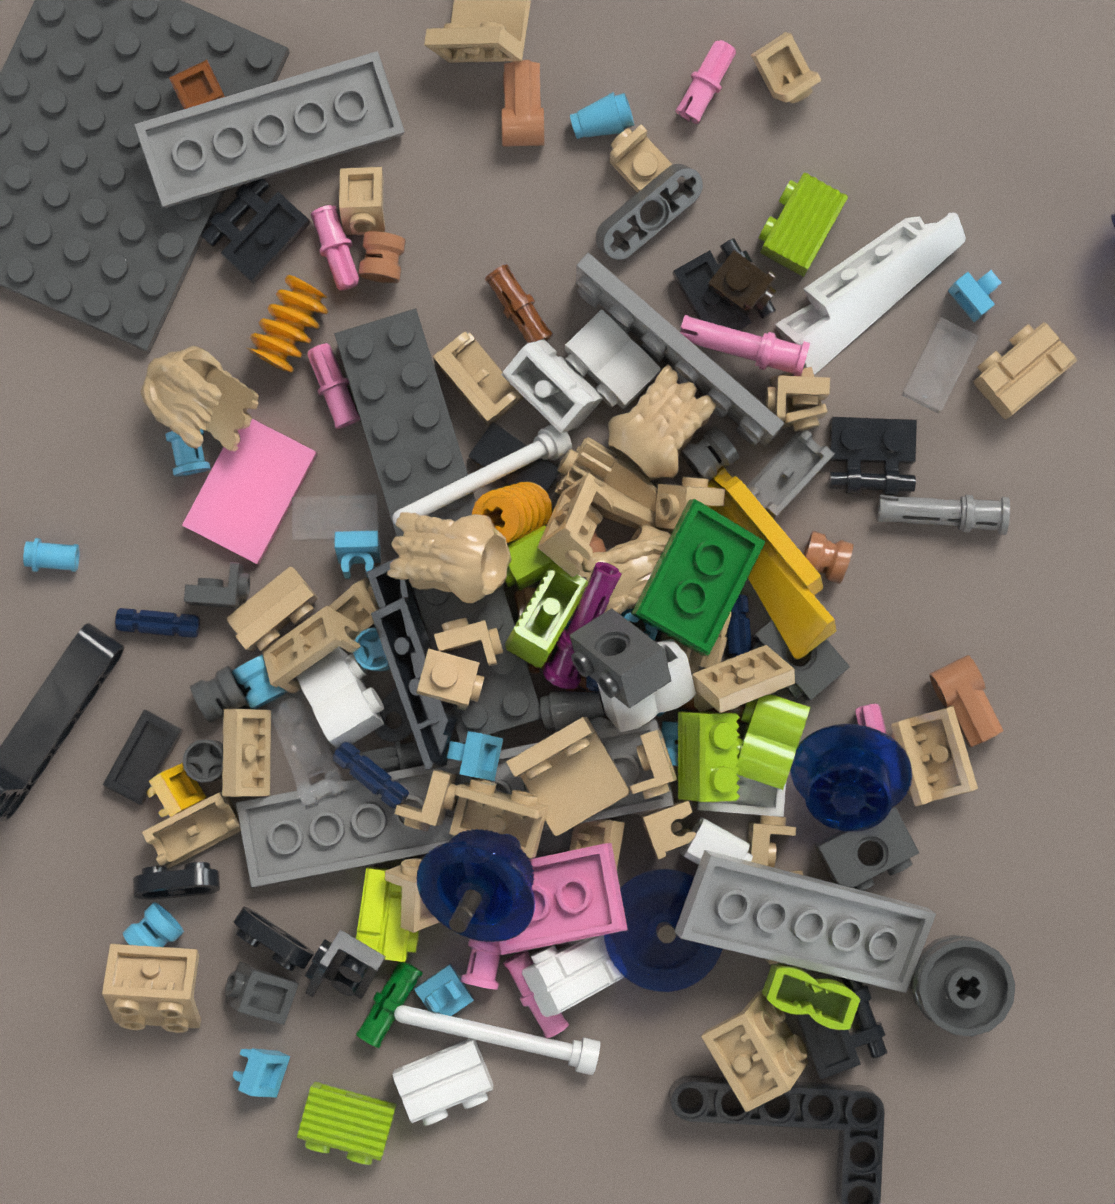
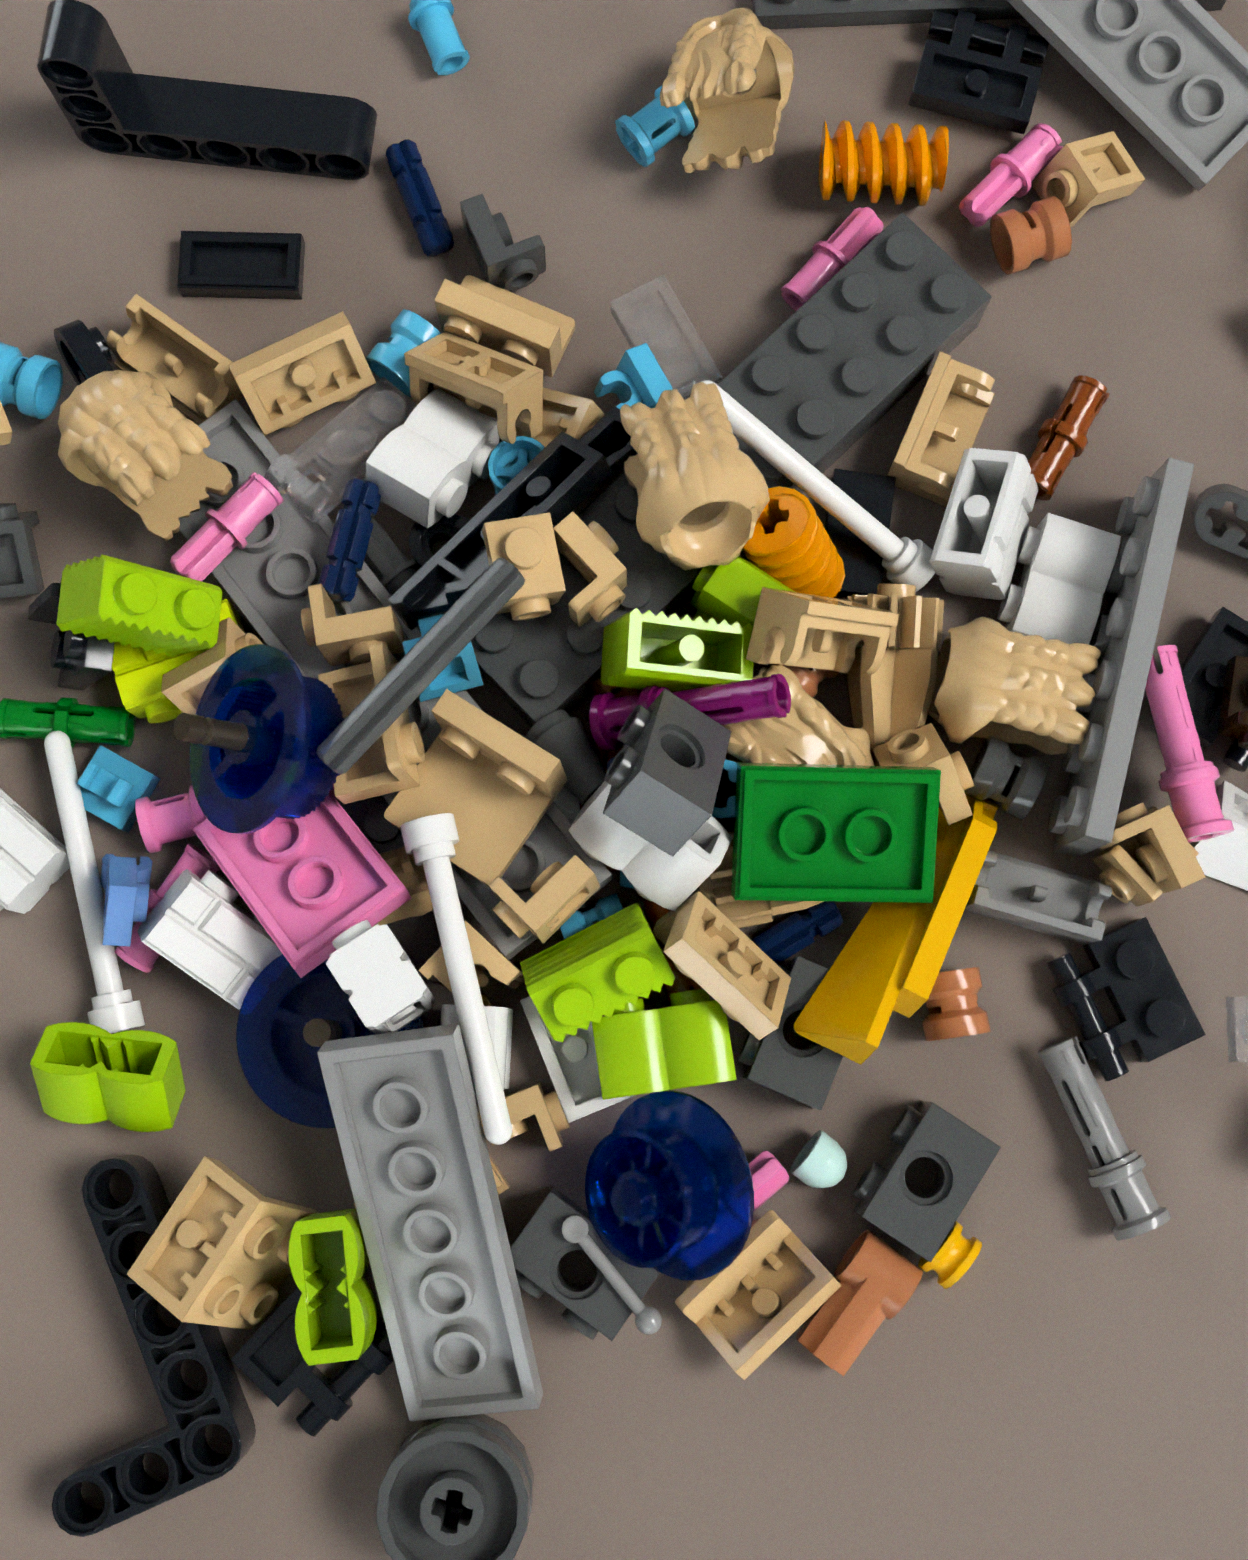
camera: 65 degrees right, 5 degrees down
yellow tile [147,763,207,817] -> none
bright pink tile [182,419,318,565] -> none
dark grey wheel [183,739,223,783] -> none
dark grey wheel [190,666,248,723] -> none
black plate [233,906,315,971] -> none
none -> lime brick [30,1022,186,1132]
none -> lime brick [56,554,222,657]
none -> tan piece [58,370,233,541]
none -> medium blue plate [100,854,152,947]
none -> bright pink axle [170,472,284,581]
none -> dark grey axle [316,557,525,775]
none -> white brick [326,920,436,1034]
none -> white piece [400,813,512,1145]
none -> light grey hinge [562,1214,662,1335]
none -> light aqua hinge [790,1130,847,1188]
none -> dark grey brick [853,1101,1001,1262]
none -> yellow bush [918,1221,982,1289]

